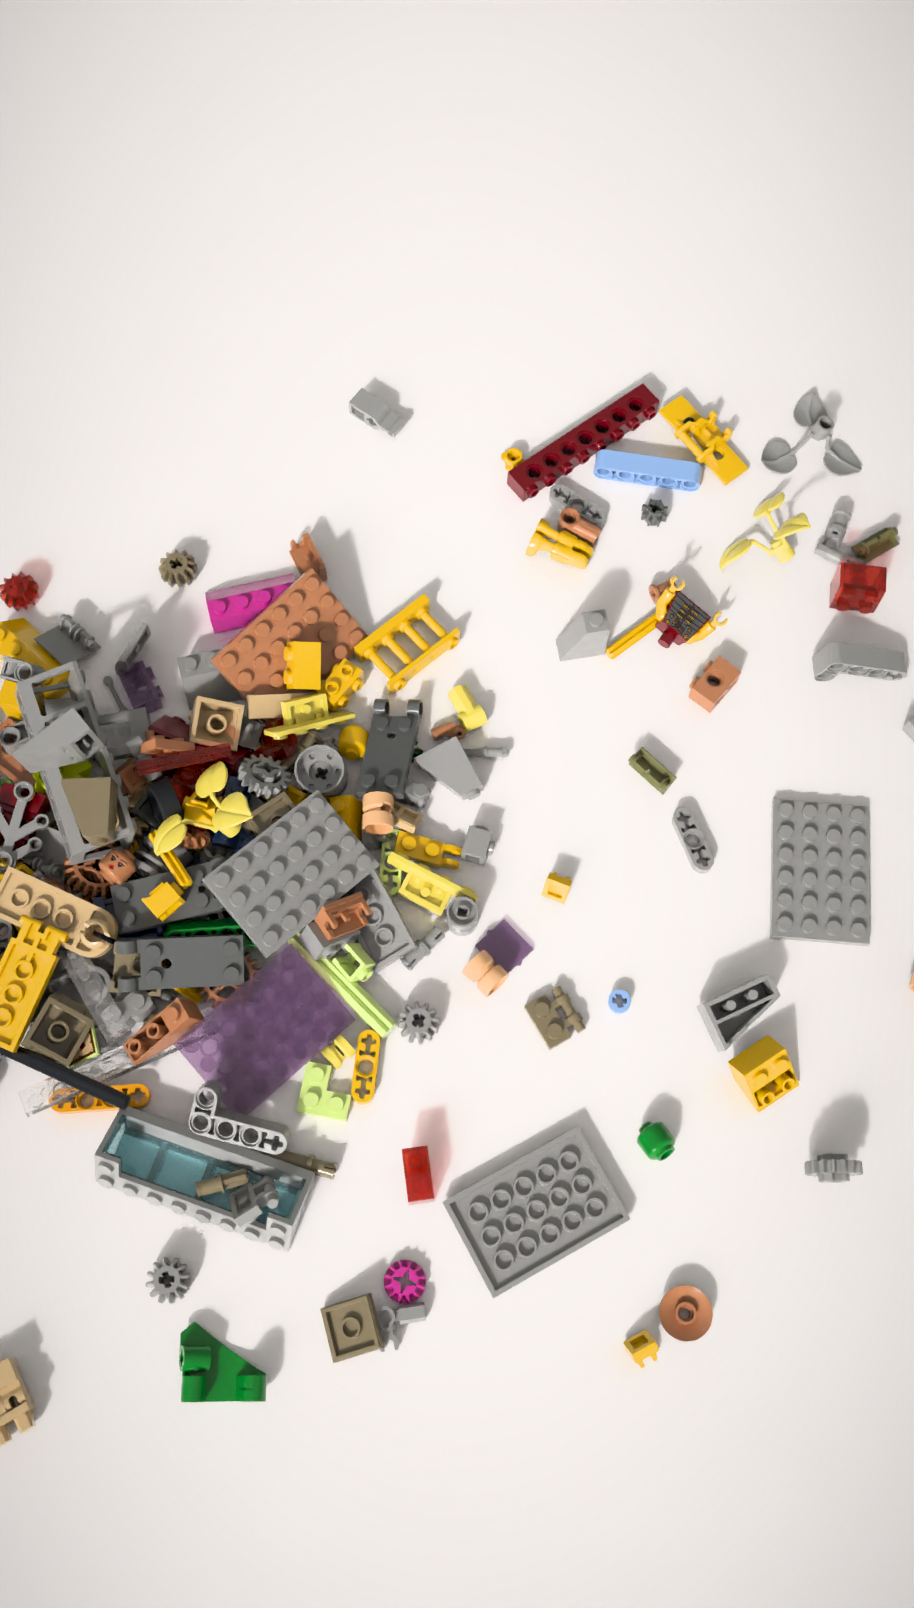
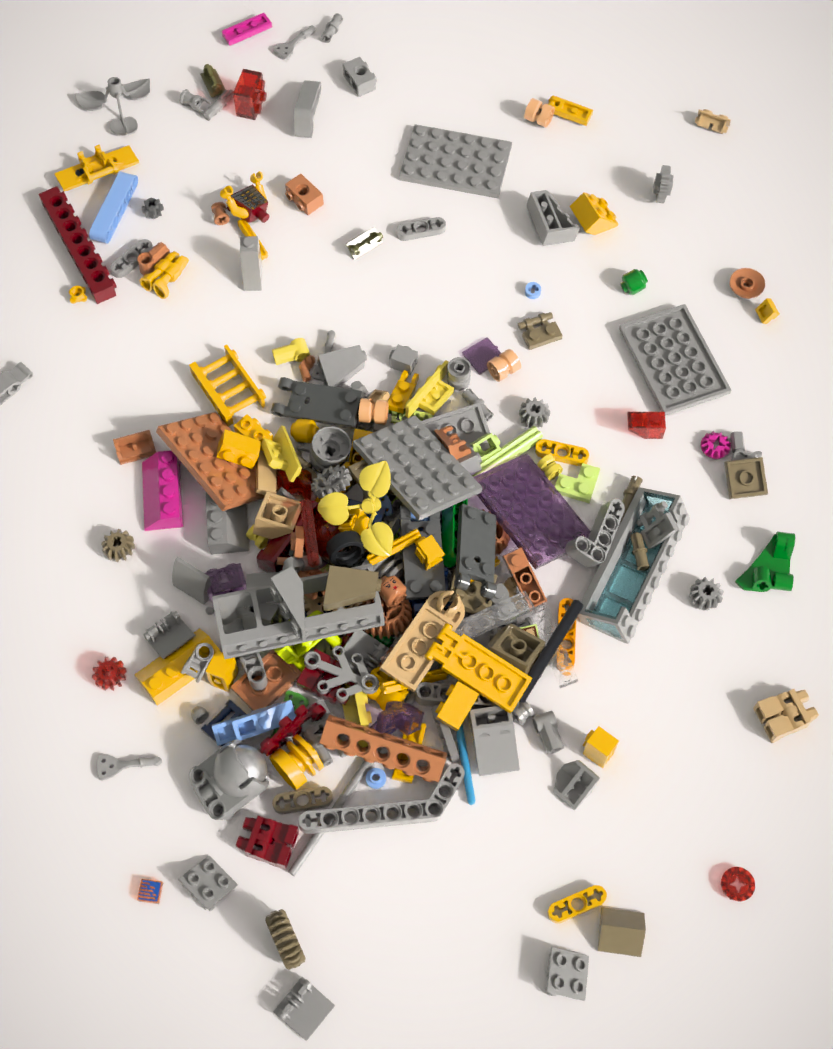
camera: 80 degrees left, 5 degrees down
yellow tile [541,872,572,904] -> none
light yellow plant [719,492,811,571] -> none

